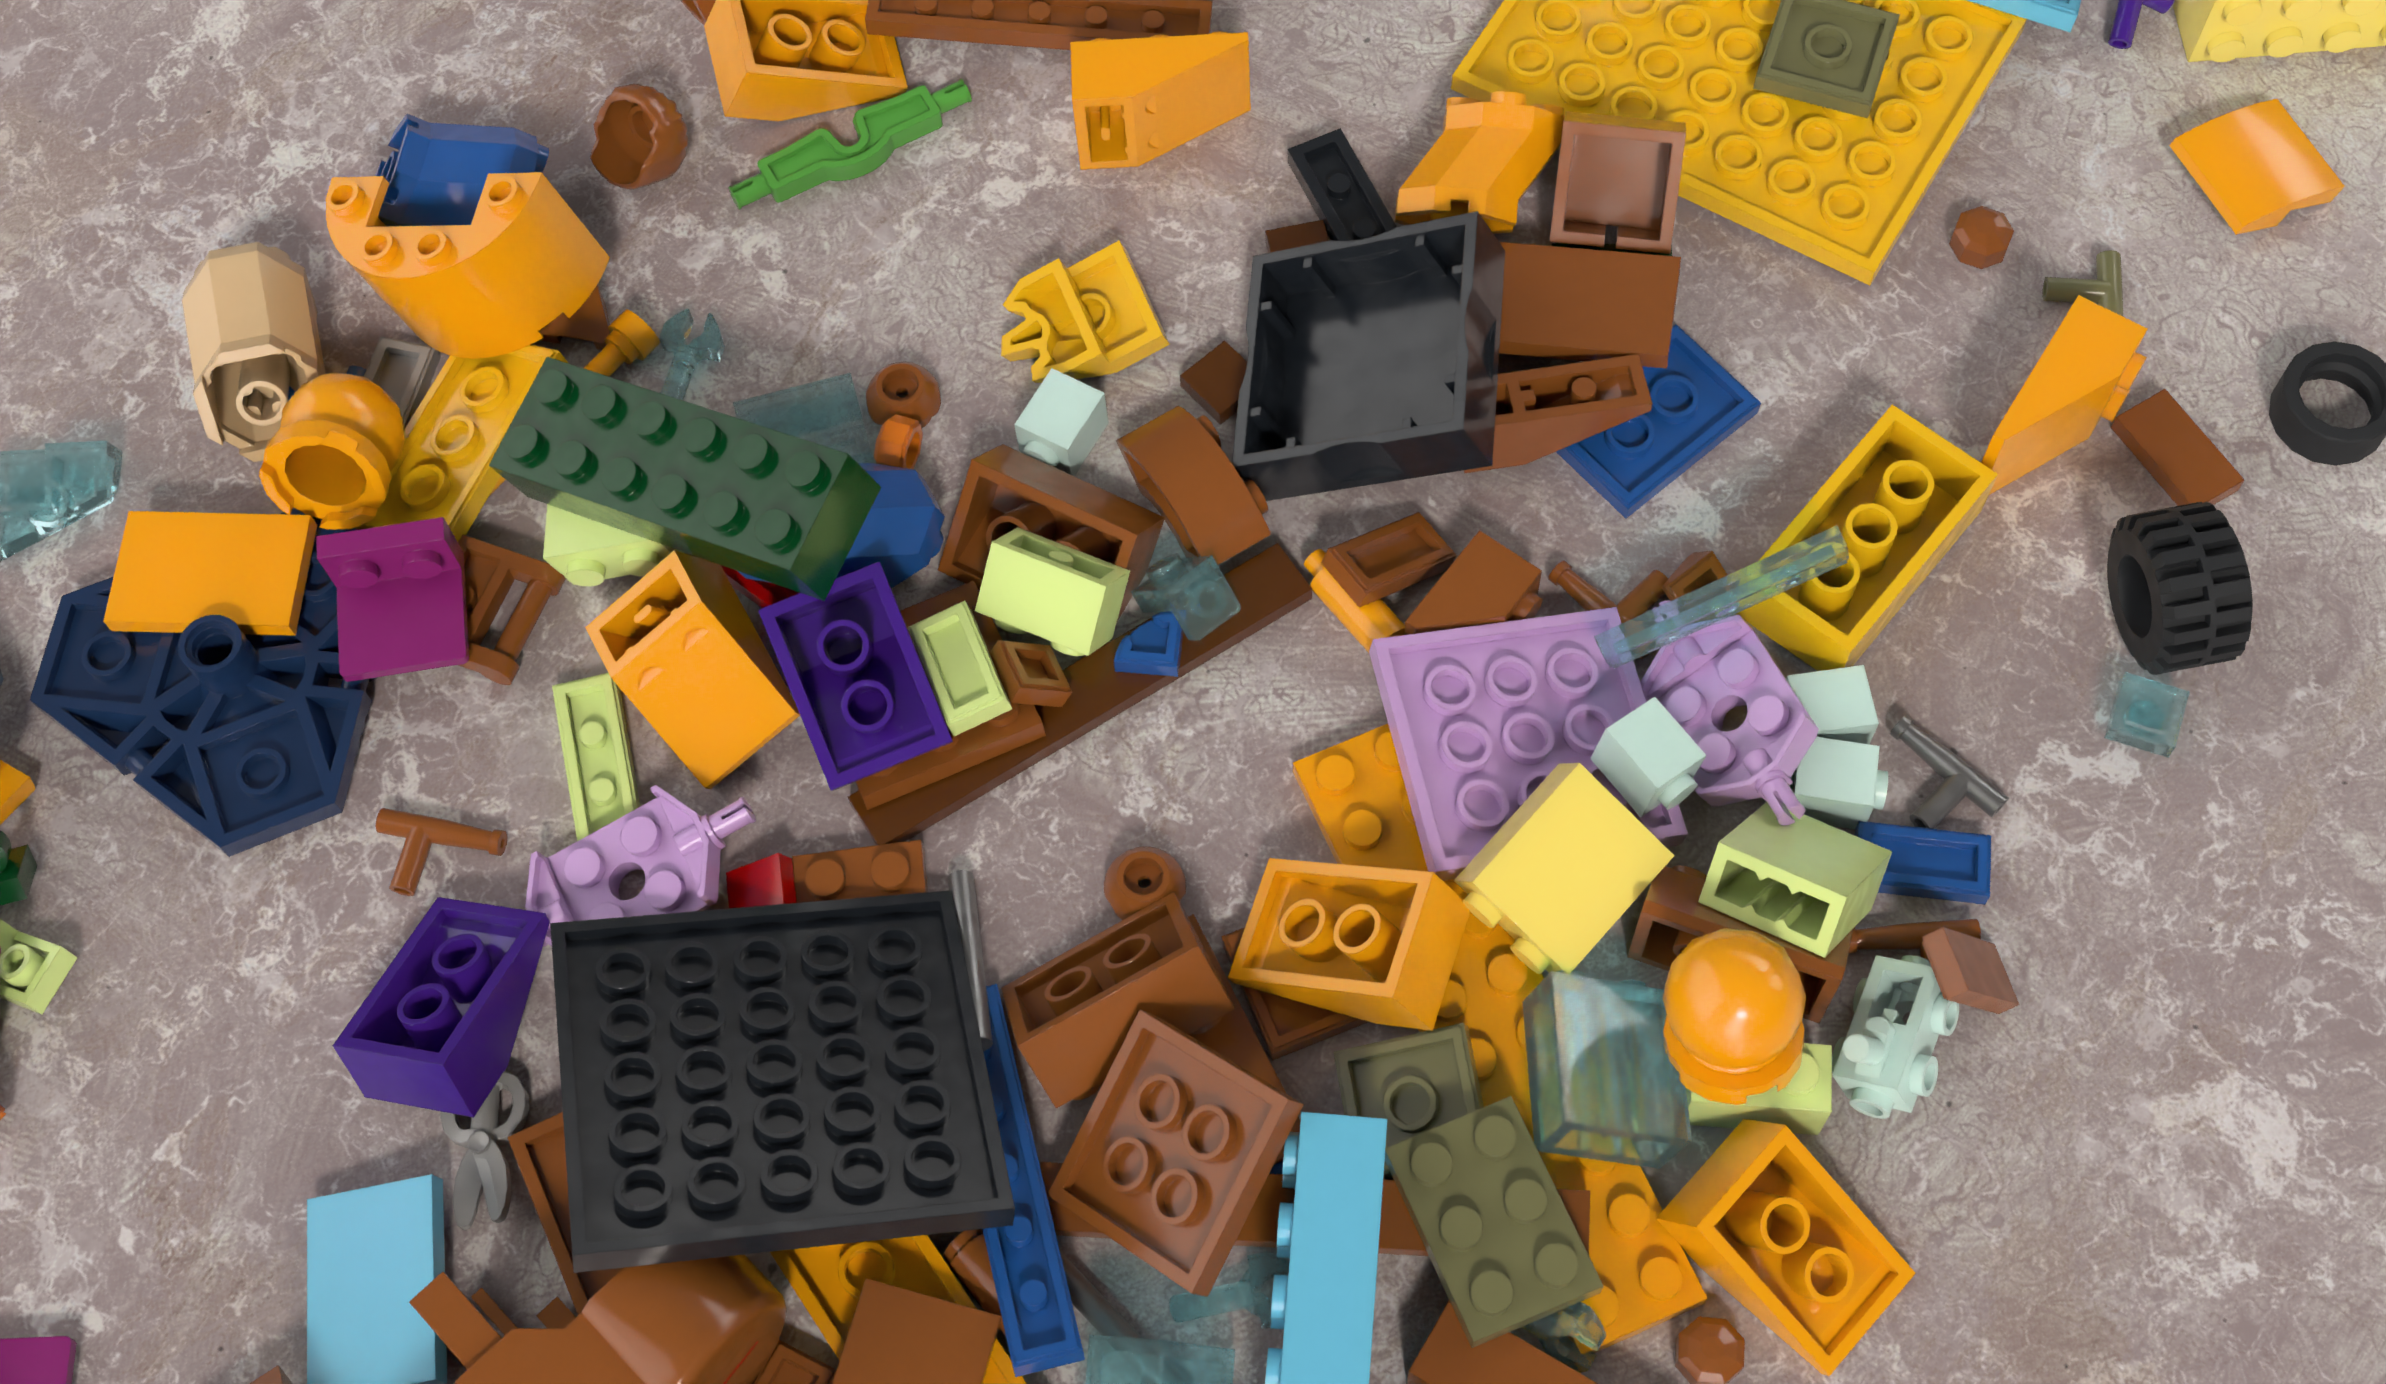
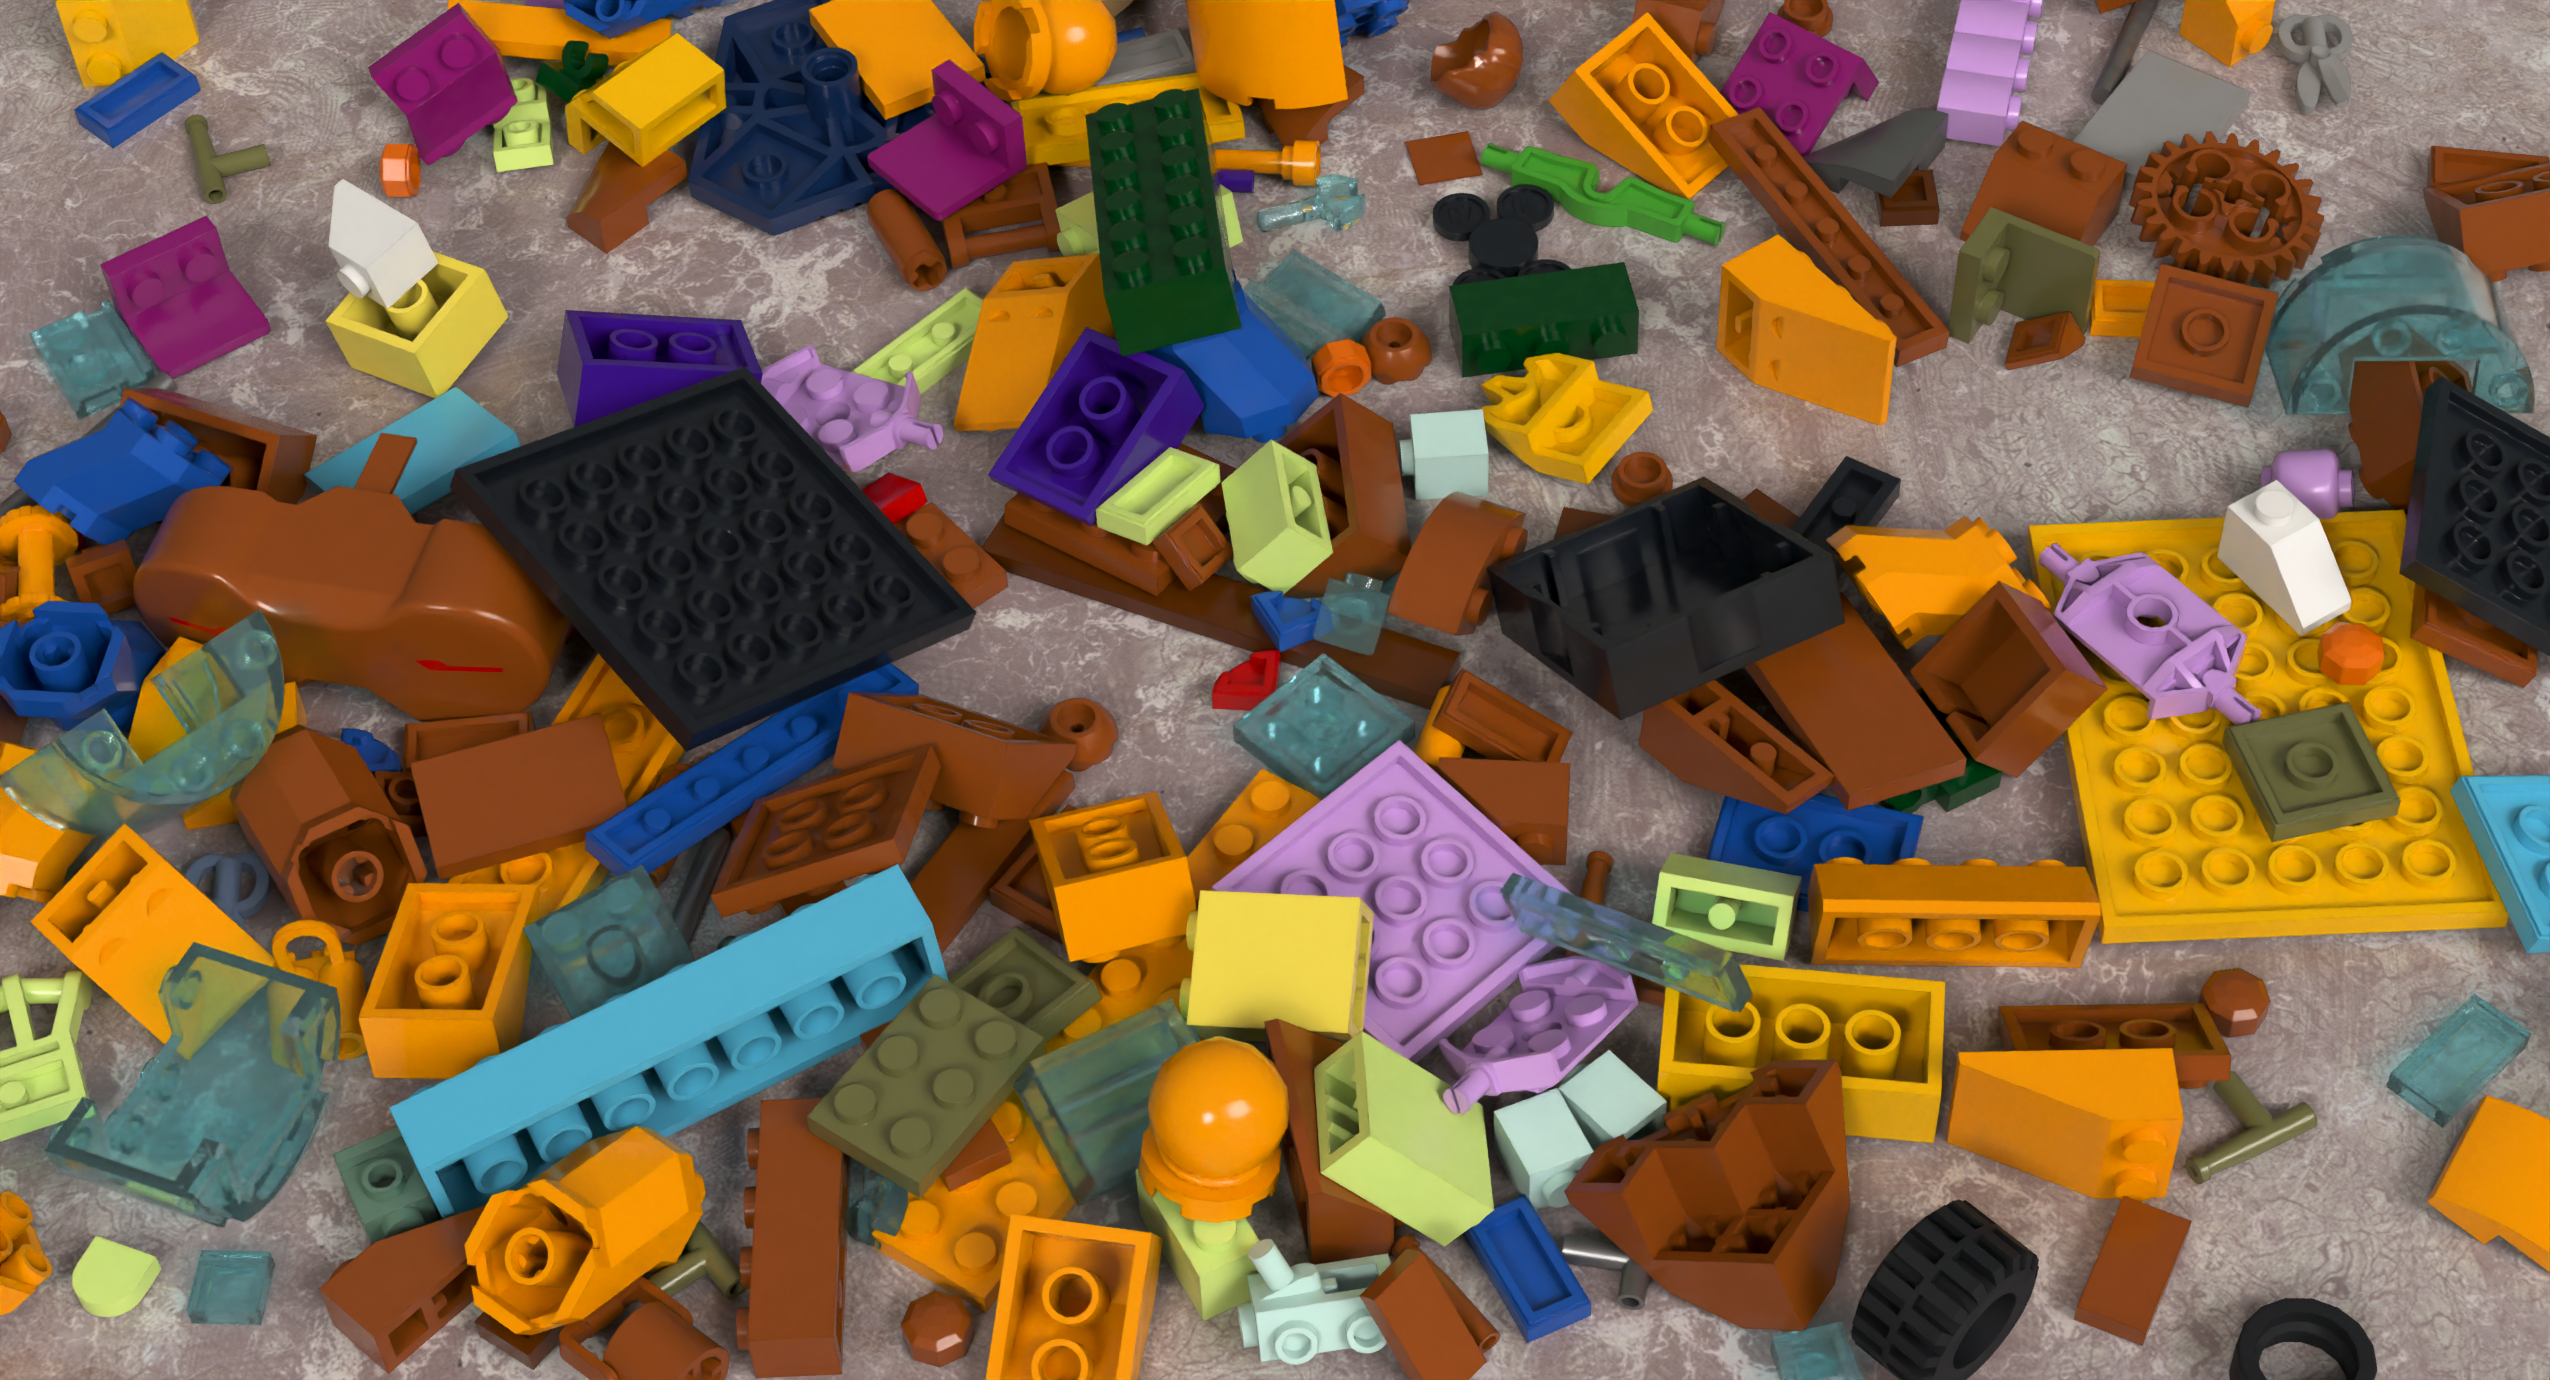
camera: 55 degrees right, 15 degrees down
dark orange piece [376,808,507,896] -> none
flat silver bar [948,870,993,1051] -> none
light aqua brick [1590,697,1706,817] -> none
none -> light yellow brick [325,252,509,398]
none -> white slope [329,179,438,309]
none -> yellow piece [565,33,726,167]
none -> dark orange slope [567,141,688,254]
none -> dark orange piece [867,189,947,291]
none -> red tile [1212,649,1281,712]
none -> clear light blue plate [1233,653,1415,801]
none -> dark orange sticker [1405,131,1483,186]
none -> black piece [1433,185,1571,285]
none -> dark green brick [1449,262,1639,378]
none -> dark orange brick [1564,1059,1850,1331]
none -> dark orange plate [1611,452,1673,507]
none -> yellowish green brick [1650,853,1802,961]
none -> light orange slope [1808,857,2101,968]
none -> dark orange plate [1998,1003,2231,1089]
none -> lavender plate [2038,543,2262,725]
none -> clear light blue tile [2386,994,2531,1128]

